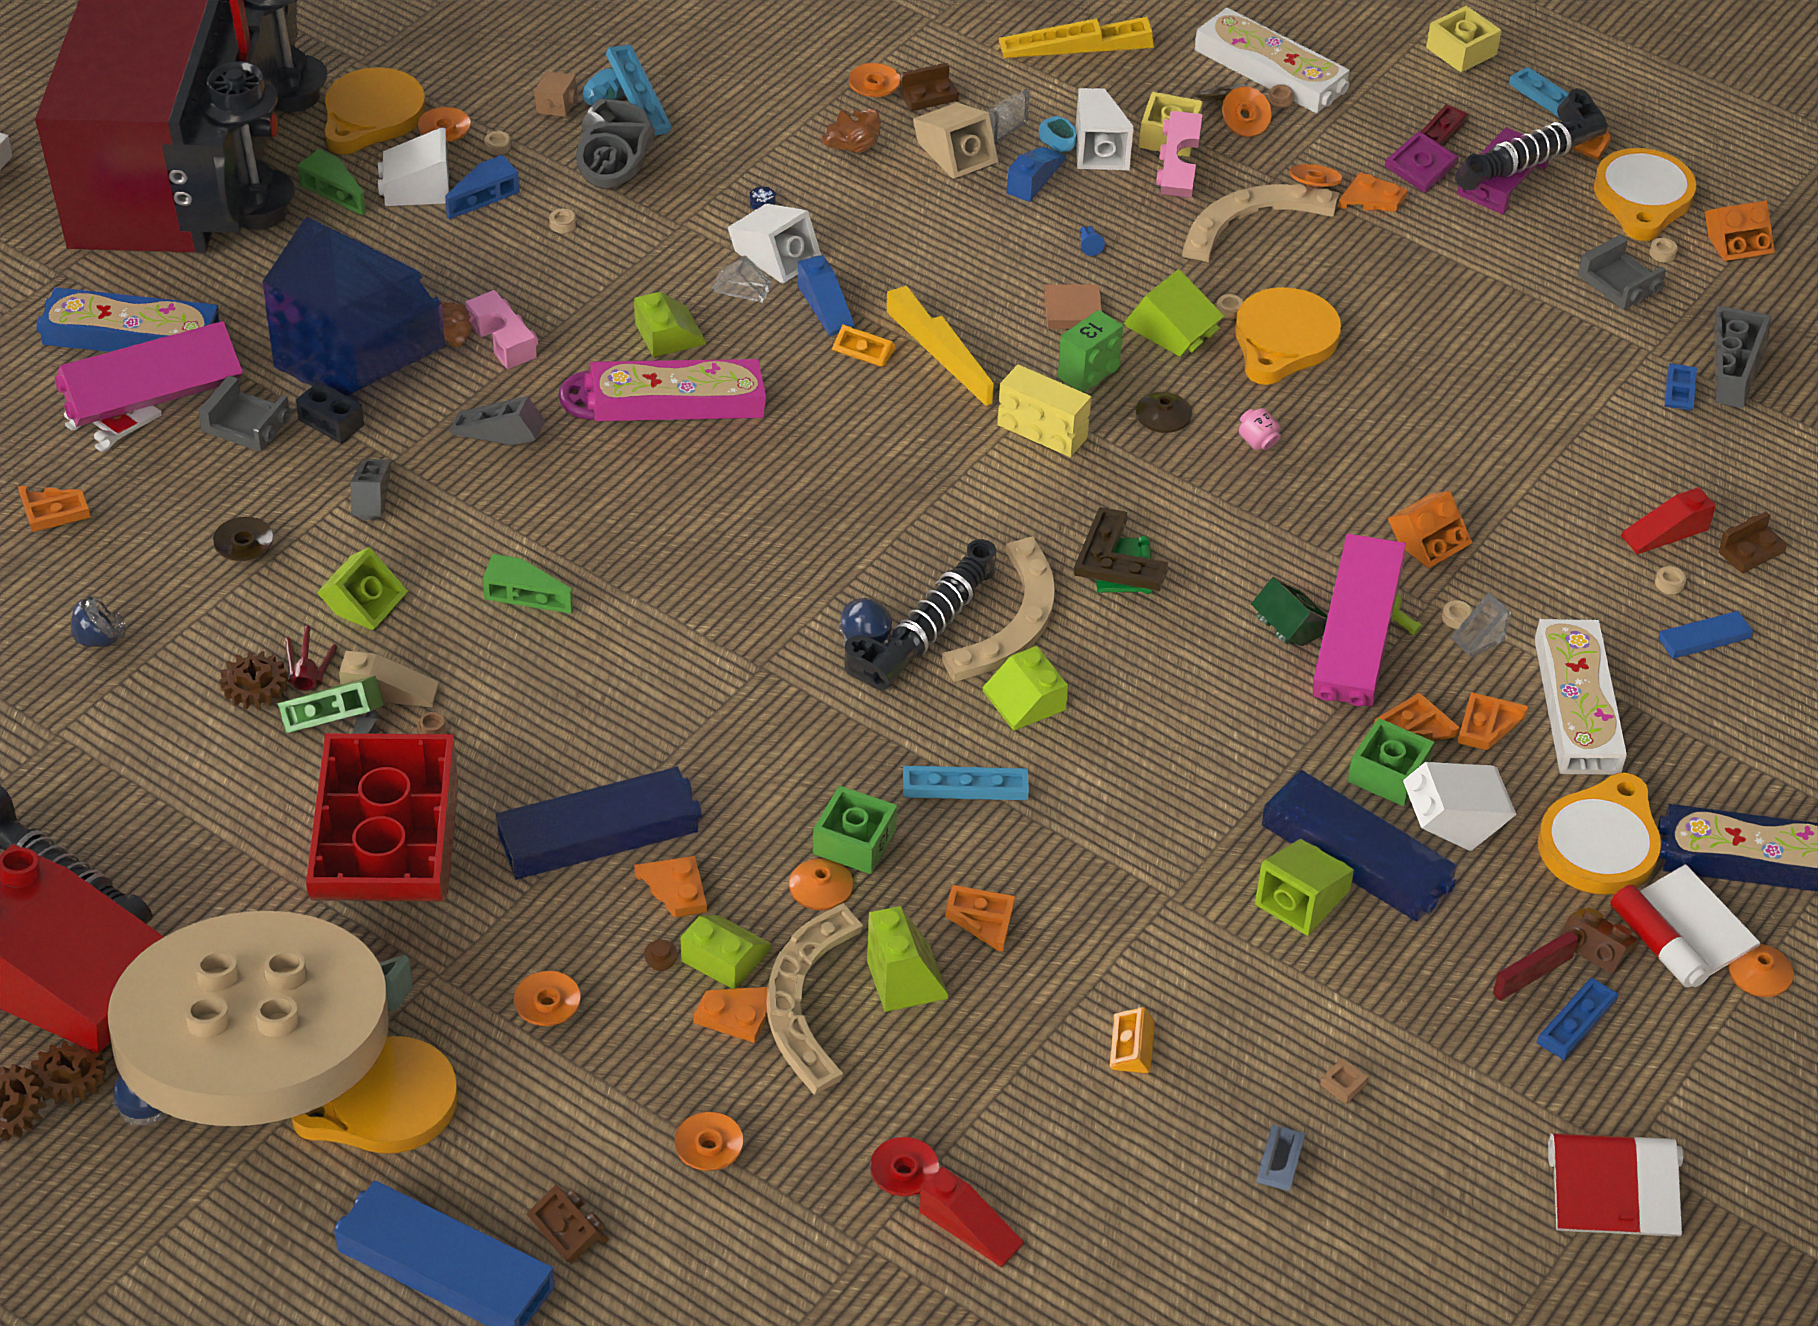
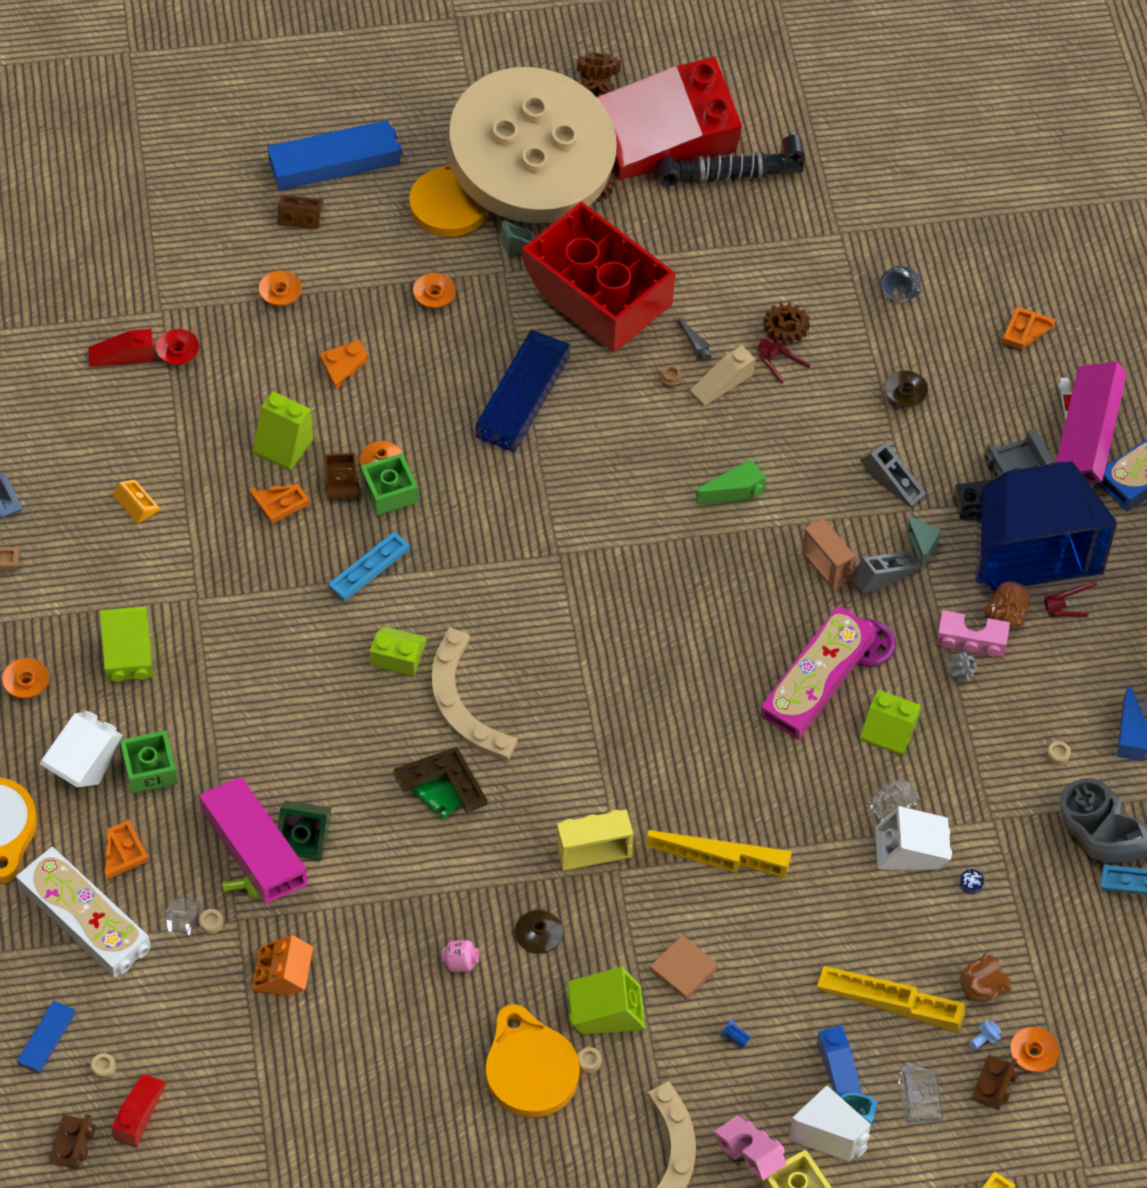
camera: 135 degrees right, 10 degrees up
bright green slope [278,676,384,733] -> none
lime slope [317,547,408,630] -> none
orange wing [634,856,707,917] -> none
reddish brown plate [644,940,677,971] -> none
lime slope [681,915,772,989] -> none
tan plate [766,903,863,1095] -> none
blue slope [798,255,855,336] -> none
light orange slope [832,324,896,368] -> none
dark blue hair [838,598,892,645] -> none
black piece [844,539,996,690] -> none
tan slope [913,102,998,179] -> none
bright green brick [1057,310,1123,392] -> none
clear blue brick [1261,769,1457,922] -> none
orange wing [1374,693,1460,741] -> none
none -> orange dish [2,658,49,699]
none -> reddish brown piece [324,453,359,500]
none -> nougat window [802,518,855,591]
none -> yellow slope [817,966,966,1033]
none -> sand green slope [906,517,941,567]
none -> light grey gear [948,652,977,682]
none -> light blue plate [969,1020,1001,1050]

